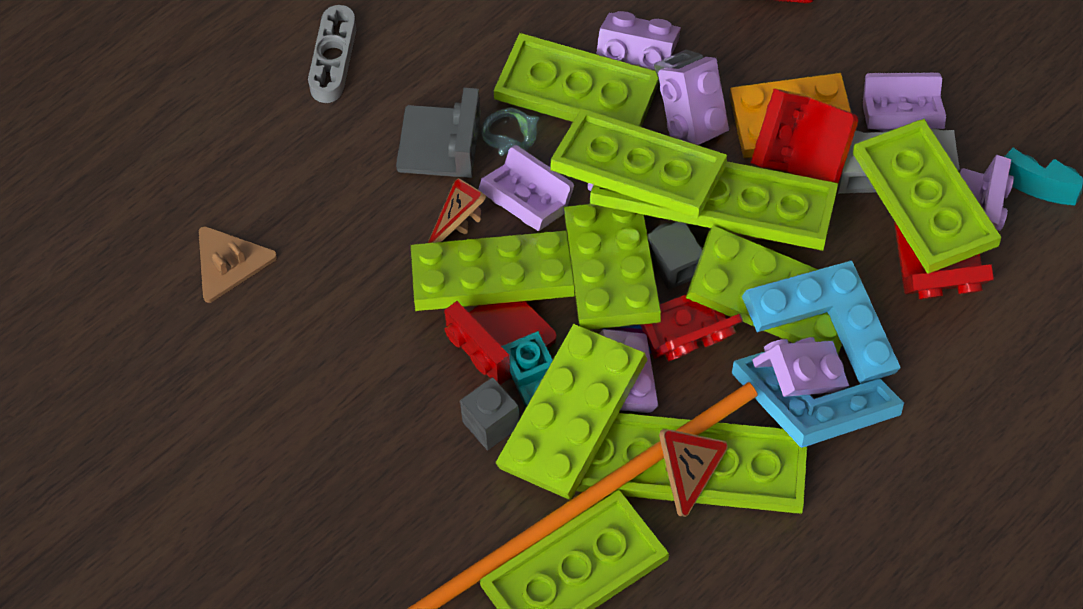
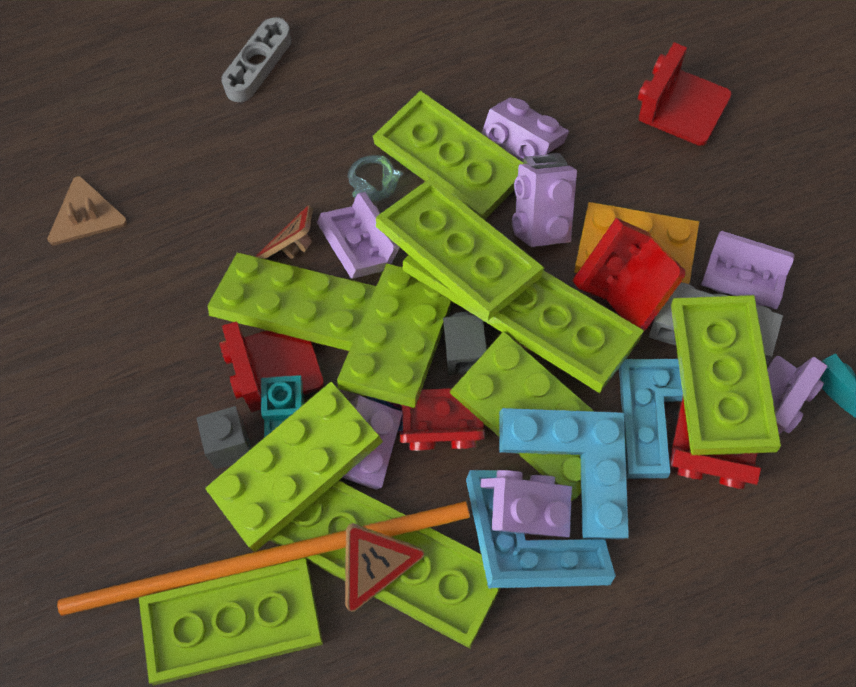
camera: 25 degrees right, 5 degrees up
dark grey bracket [396,88,481,178] -> none
none -> medium azure plate [619,359,683,479]

